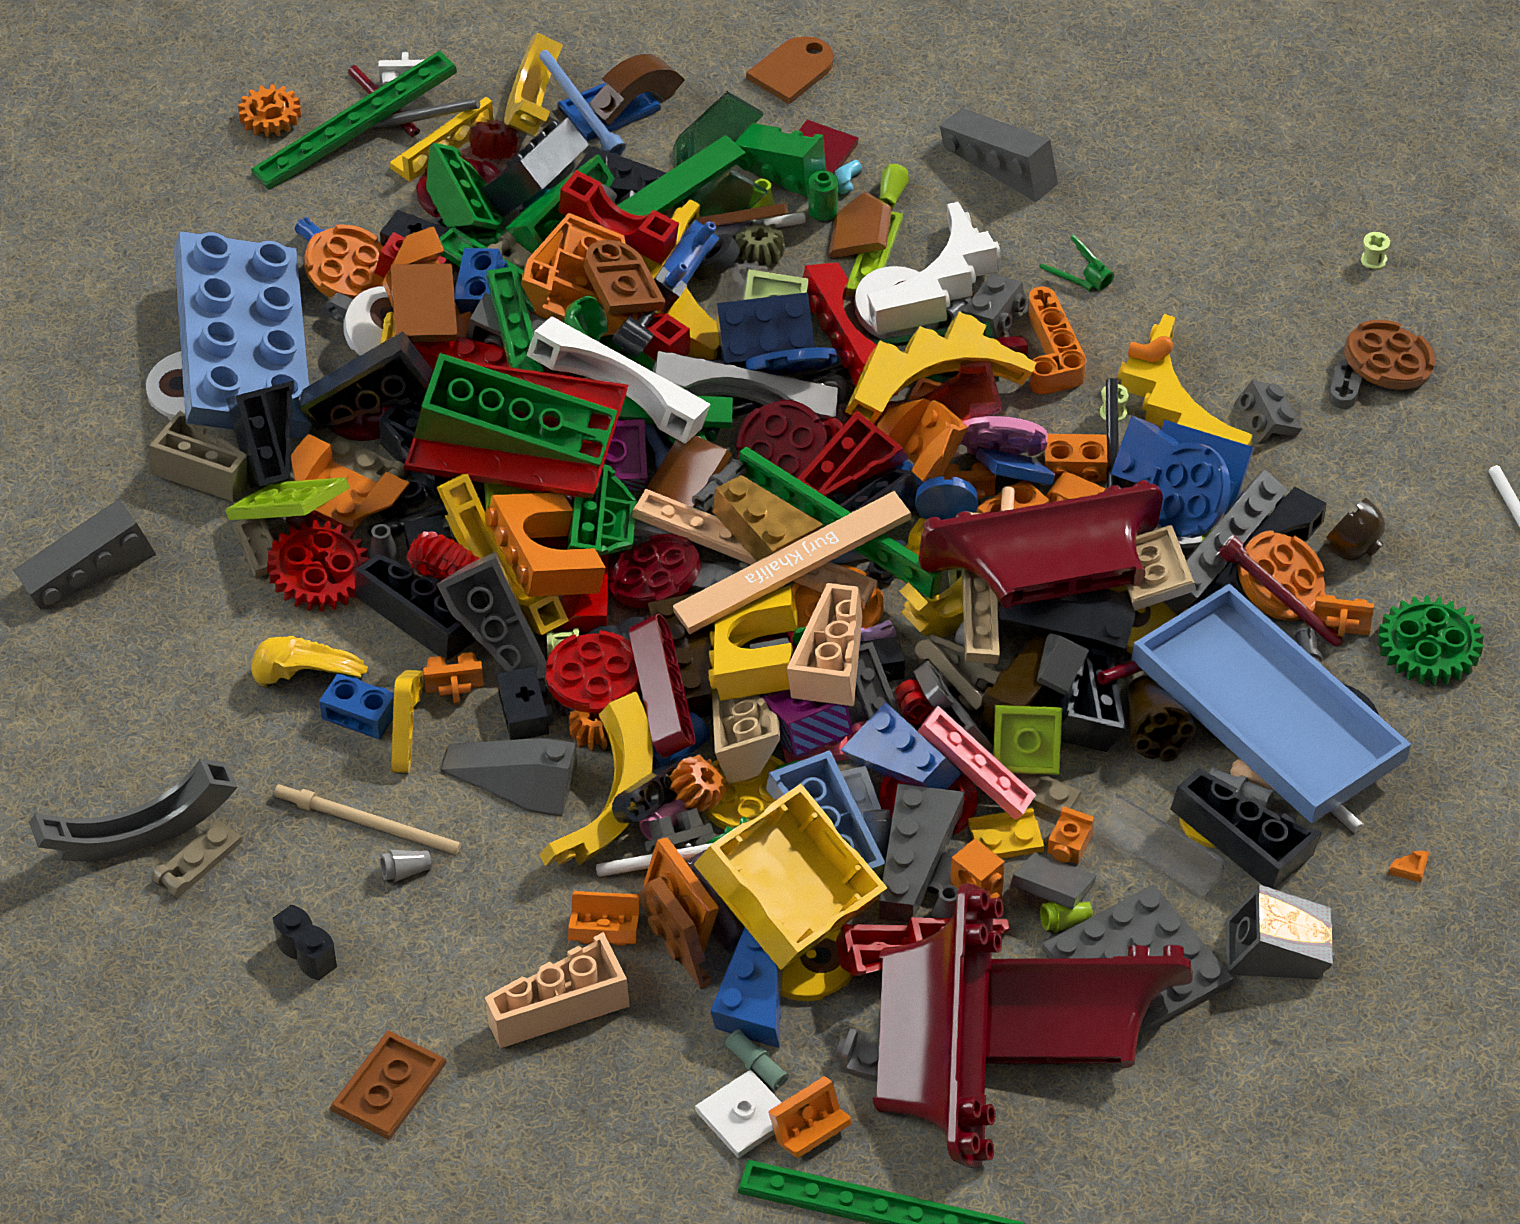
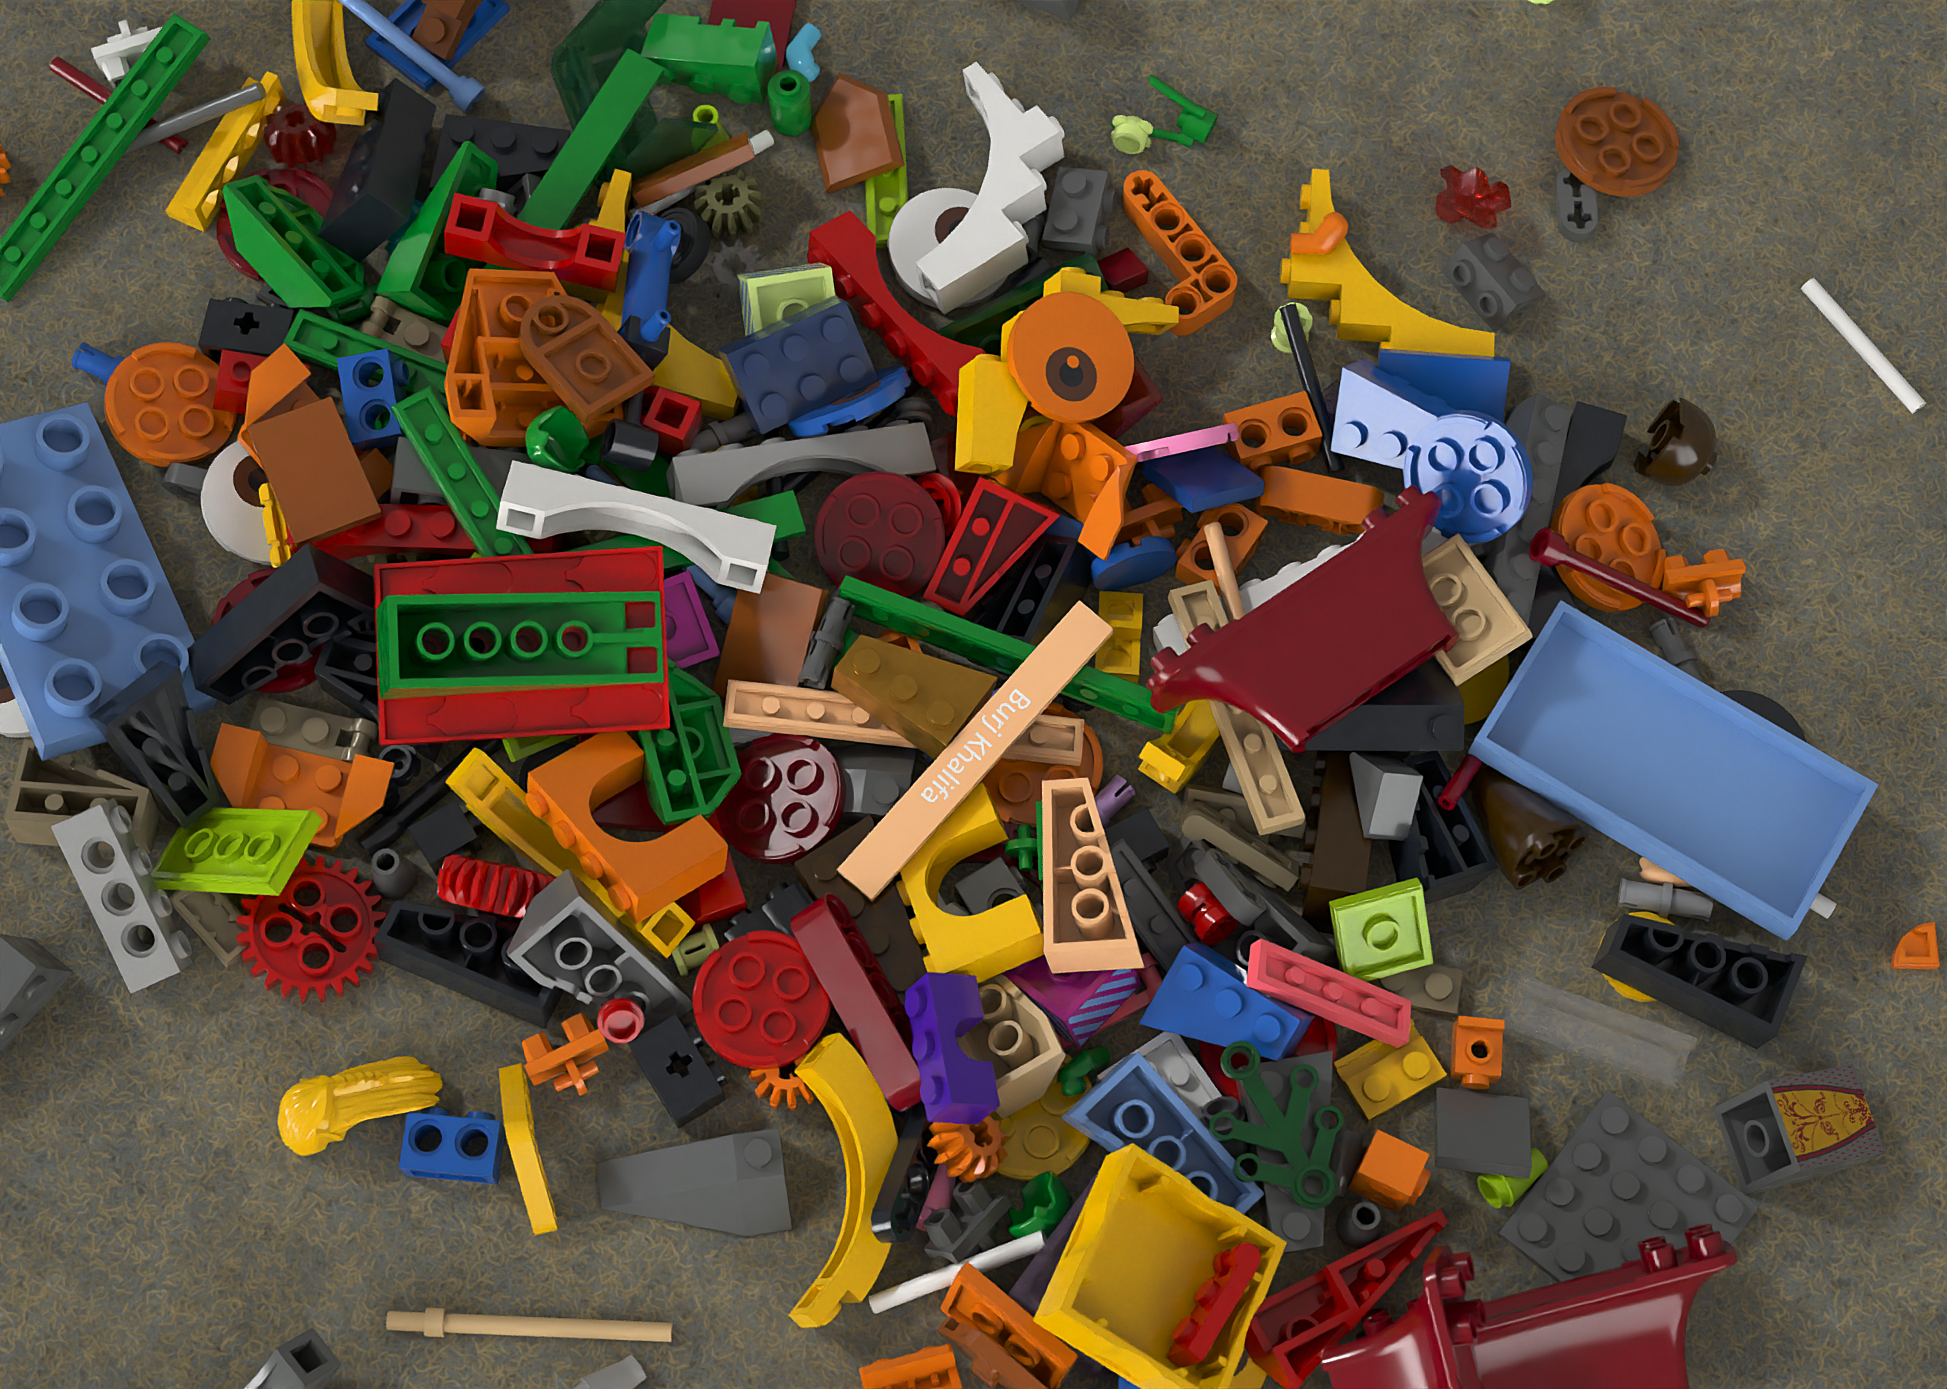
camera: 20 degrees left, 20 degrees up
lime cone [879,164,909,208] -> none
green gear [1377,595,1484,686] -> none
none -> light grey brick [51,798,193,994]
none -> red plate [597,998,644,1044]
none -> dark purple arch [905,972,1000,1124]
none -> orange tile [1007,292,1134,424]
none -> yellowish green plate [1111,115,1153,154]
none -> red plate [1165,1242,1261,1368]
none -> dark green plant [1208,1041,1344,1210]
none -> clear red hips [1435,165,1511,229]

